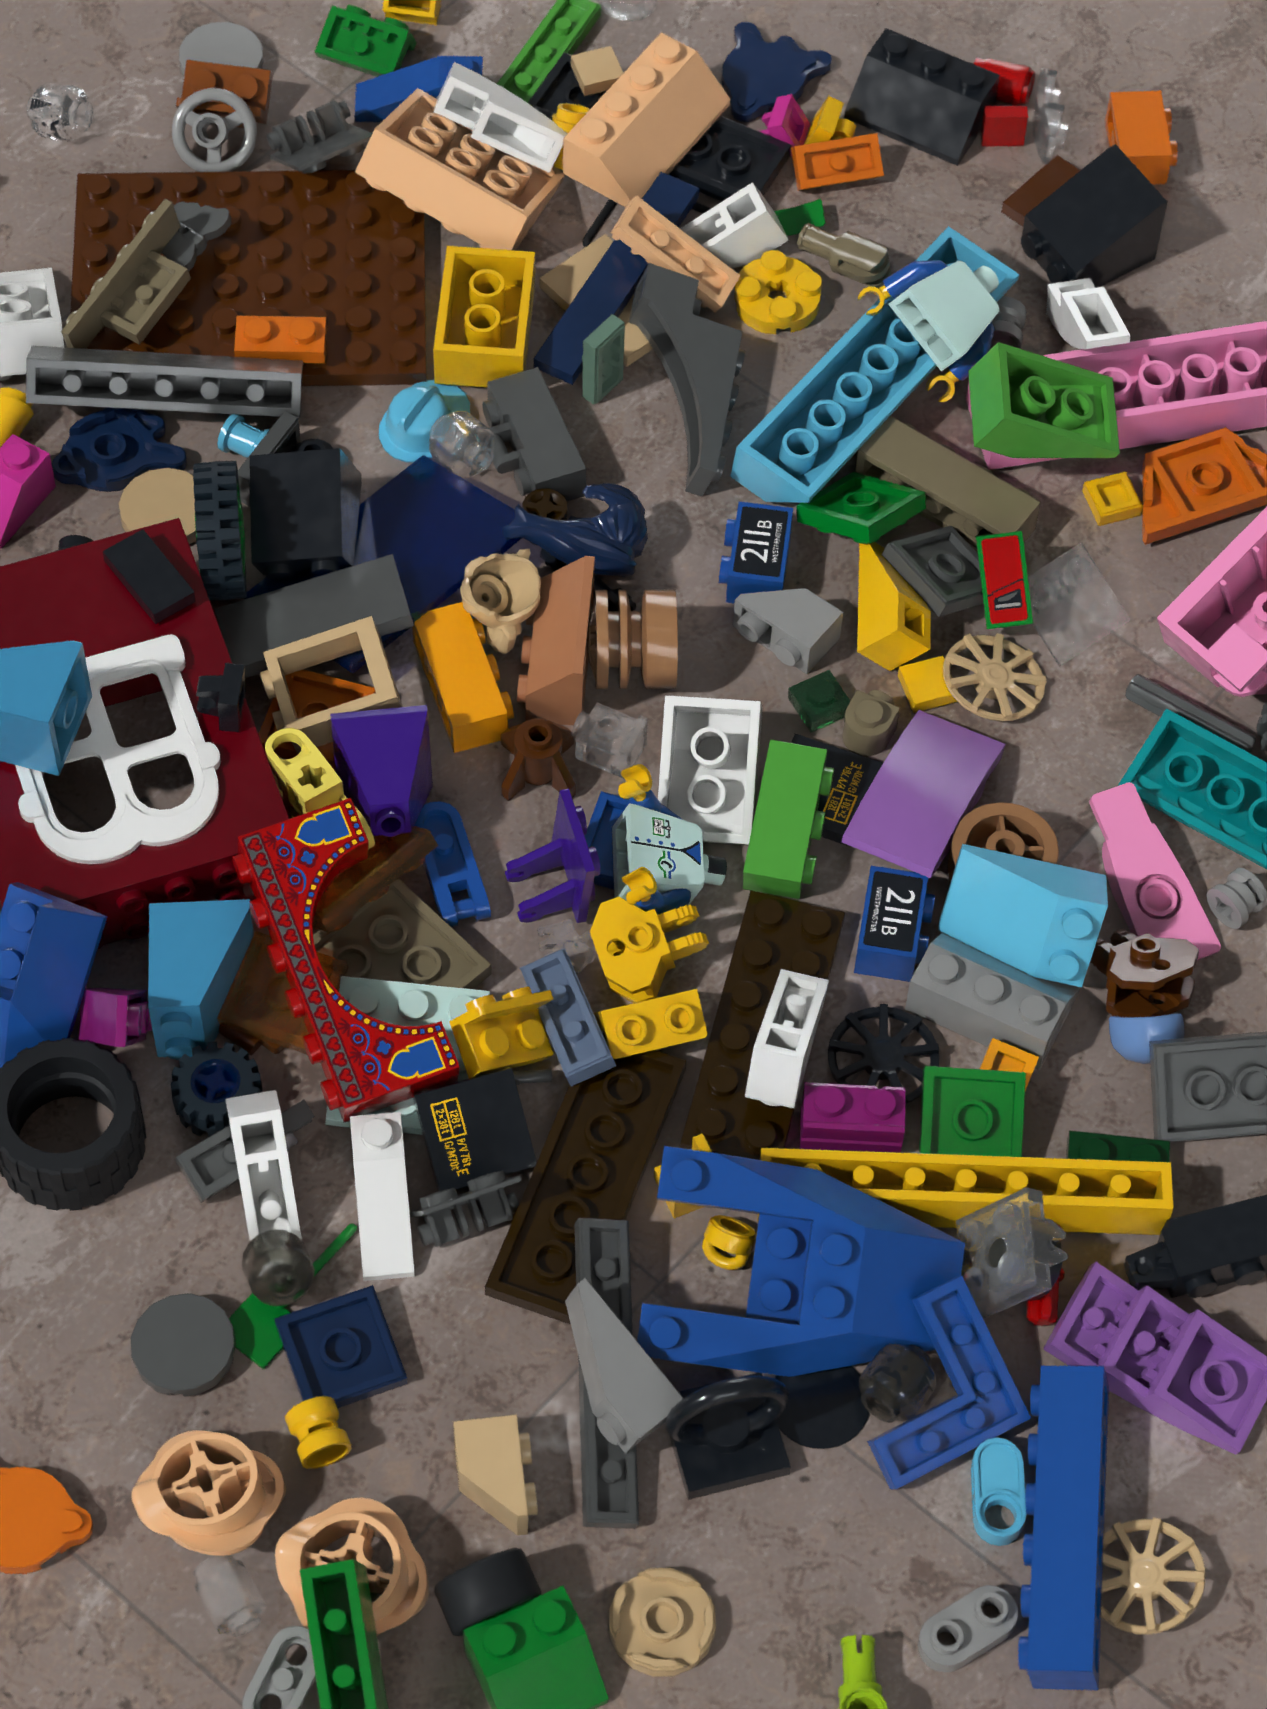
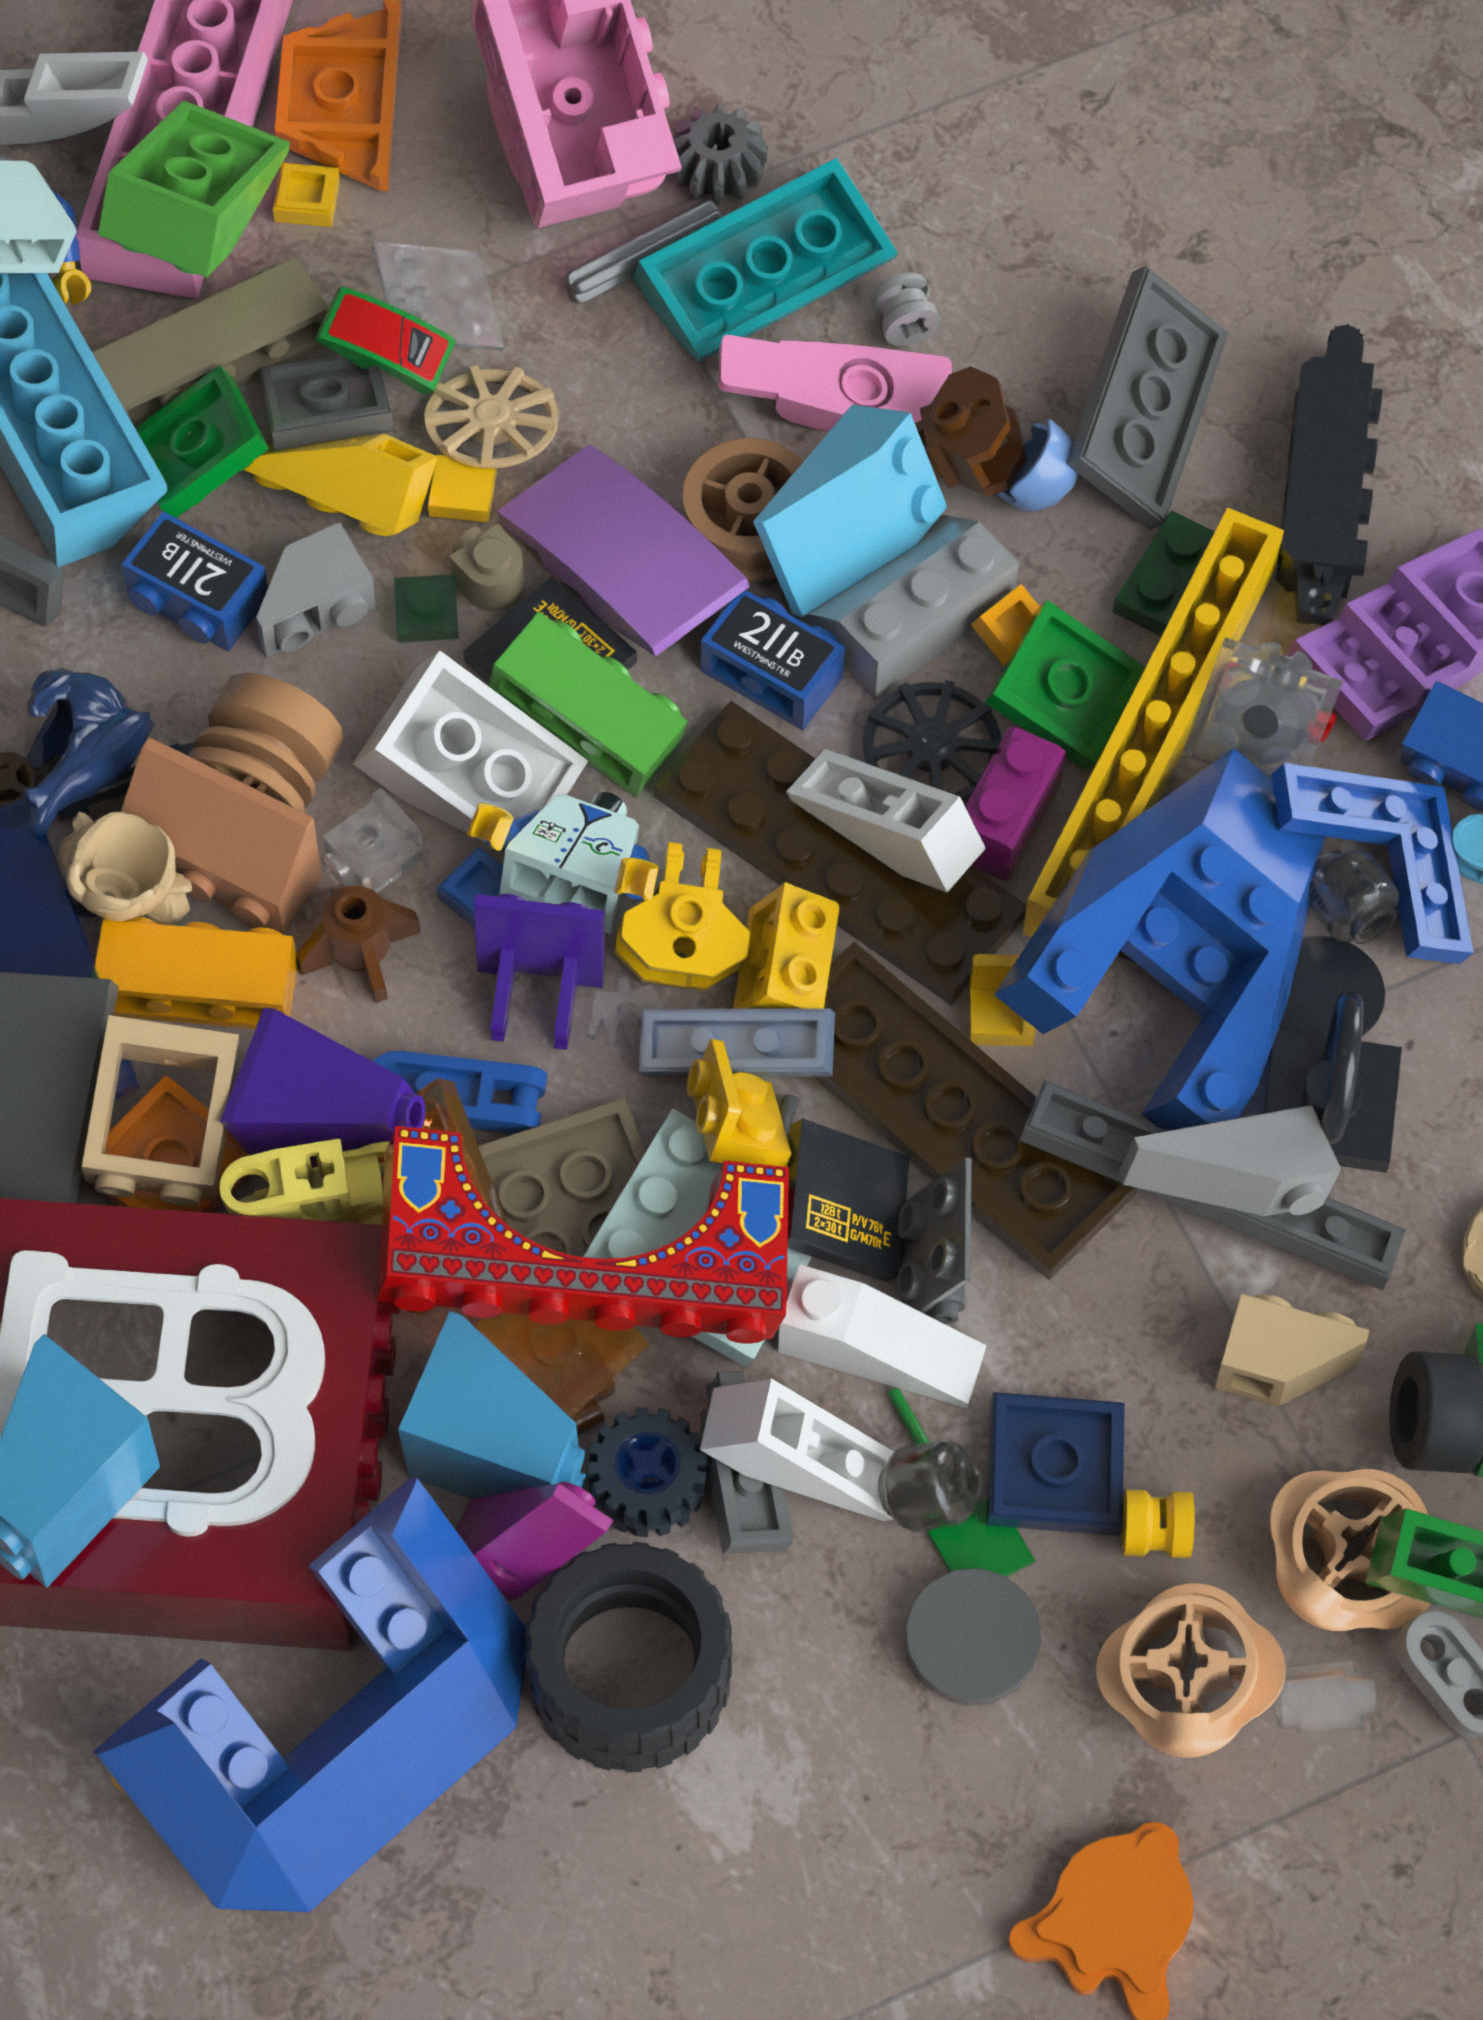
camera: 65 degrees left, 5 degrees up
black tile [196,663,246,732] -> none
yellow tile [702,1215,756,1270] -> none

